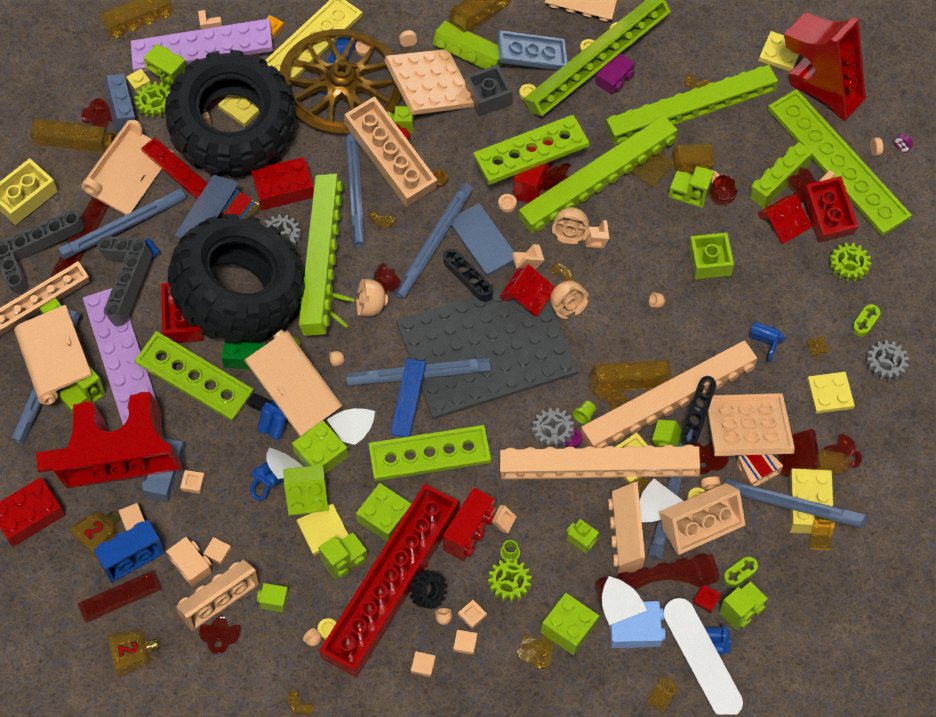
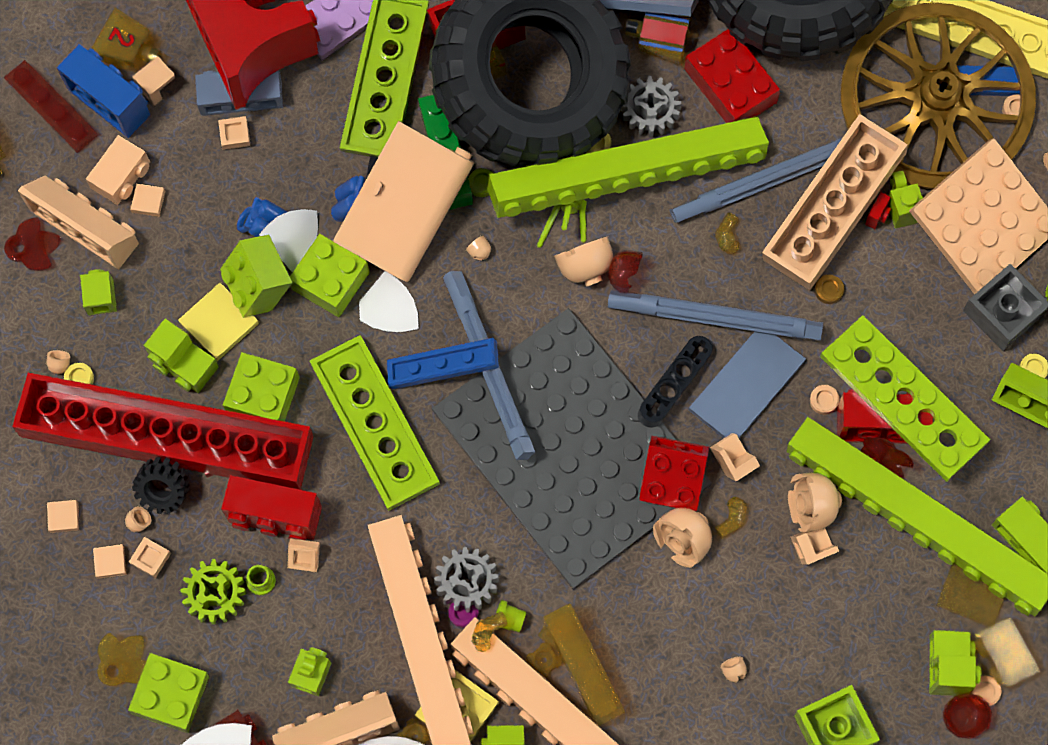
camera: 75 degrees right, 10 degrees up
none -> clear yellow arm [471,611,507,652]

